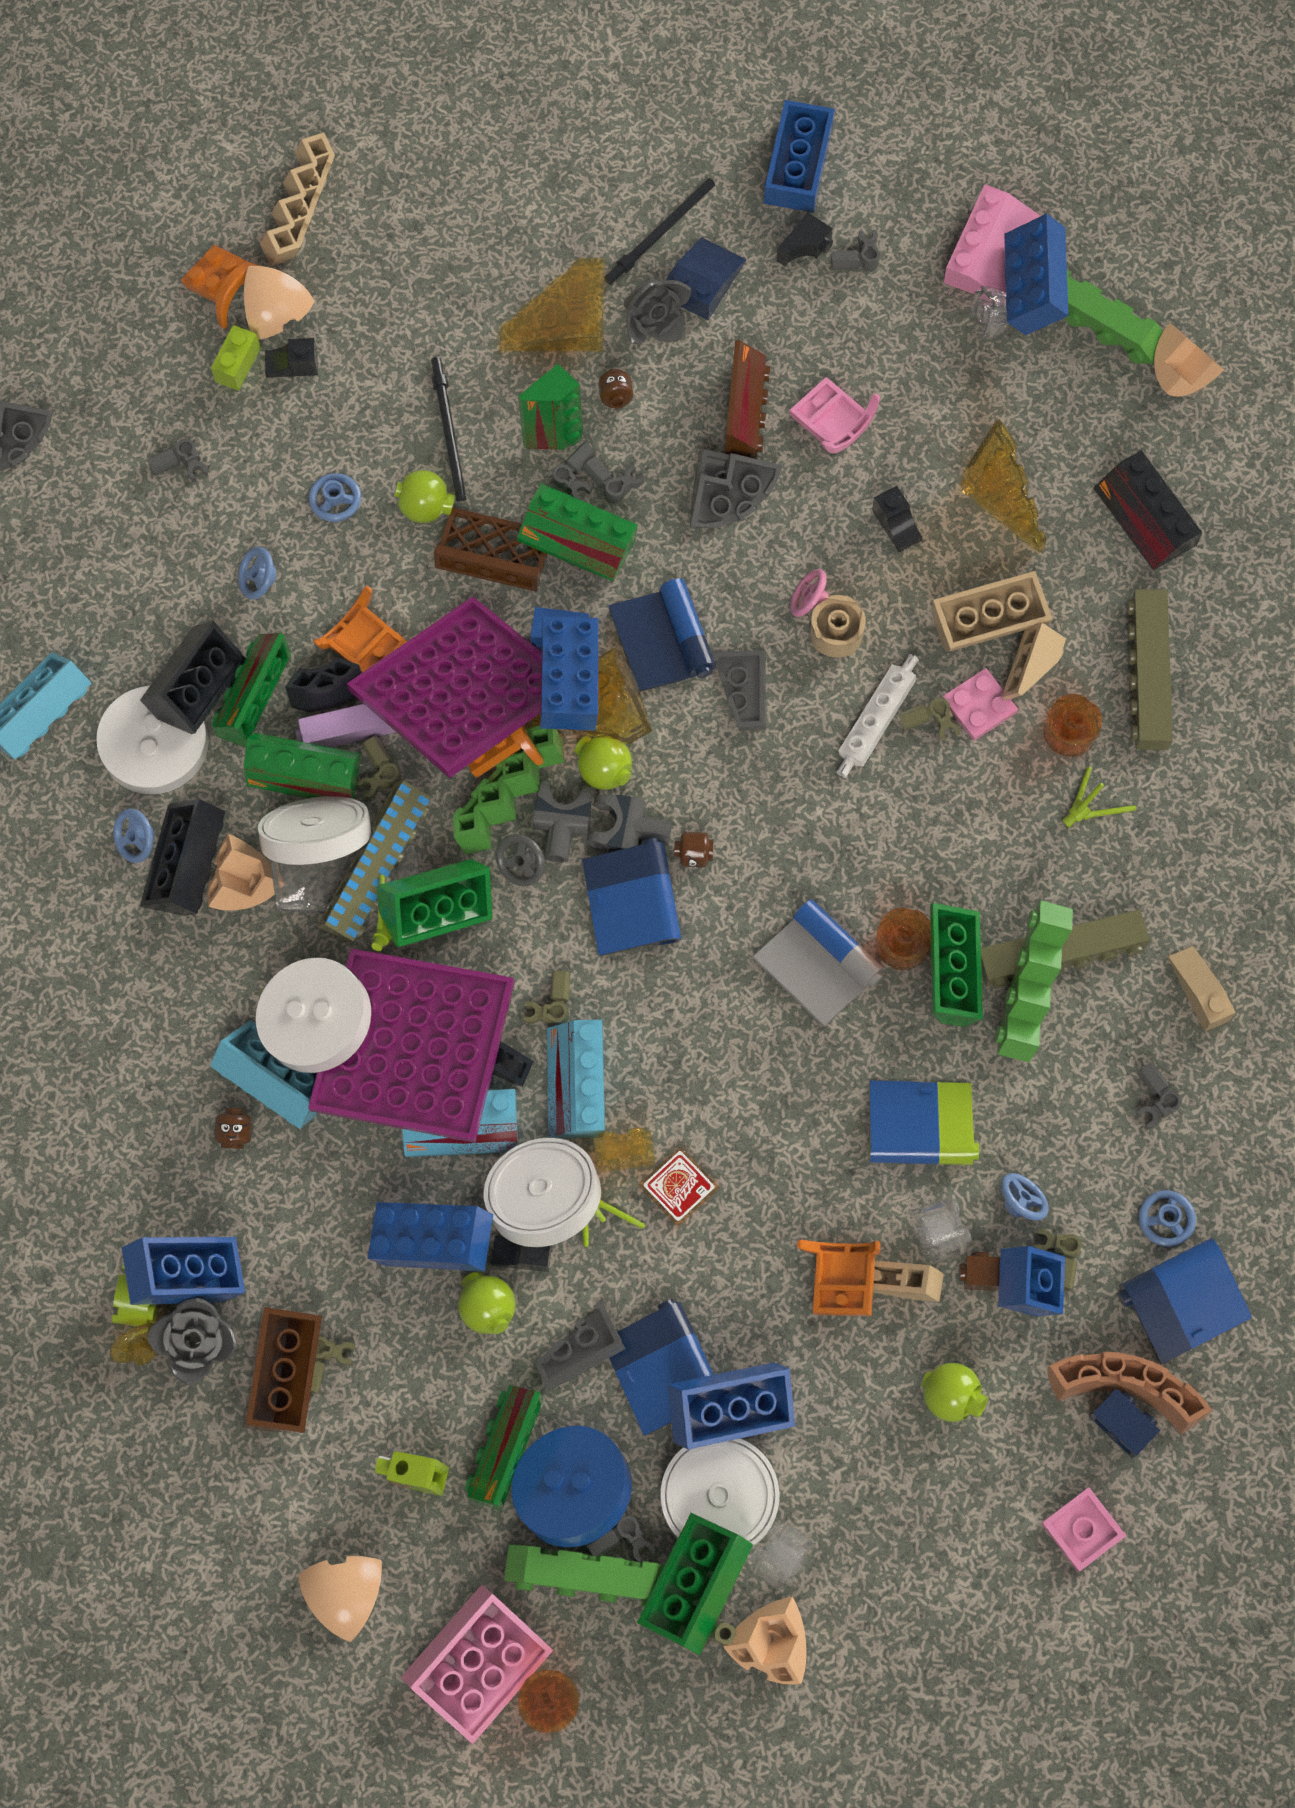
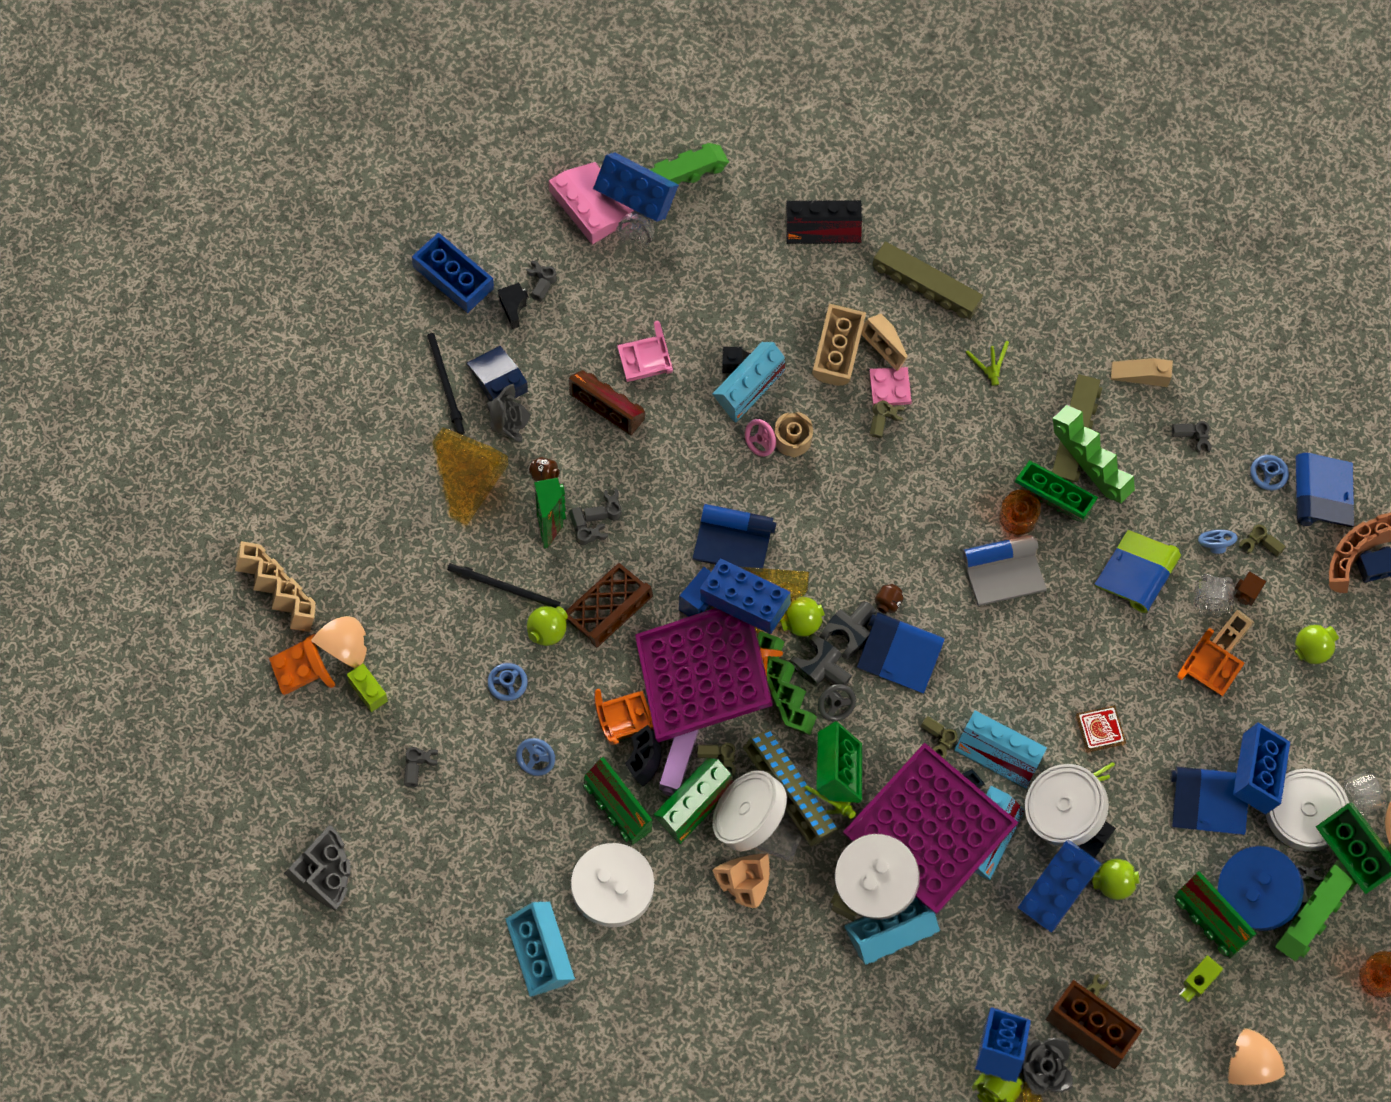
camera: 65 degrees left, 5 degrees down
medium blue piece [113,809,154,863] -> none
black slope [140,621,246,734] -> none
black slope [140,799,225,916] -> none
reddish brown head [214,1108,252,1149] -> none
black arch [265,338,318,378] -> none
bright pink slope [401,1585,553,1744] -> none
green slope [517,483,638,582] -> none
dark grey wing [535,1300,626,1391] -> none
clear yellow brick [594,1128,655,1173] -> none
dark grey brick [690,449,782,528] -> none
dark grey wing [711,650,766,731] -> none
white plate [836,654,919,778] -> none
clear yellow slope [961,419,1047,553] -> none
blue brick [998,1246,1065,1317] -> none
clear orange brick [1043,694,1102,757] -> none
light nougat brick [1154,323,1224,397] -> none
none -> medium azure slope [712,342,786,422]

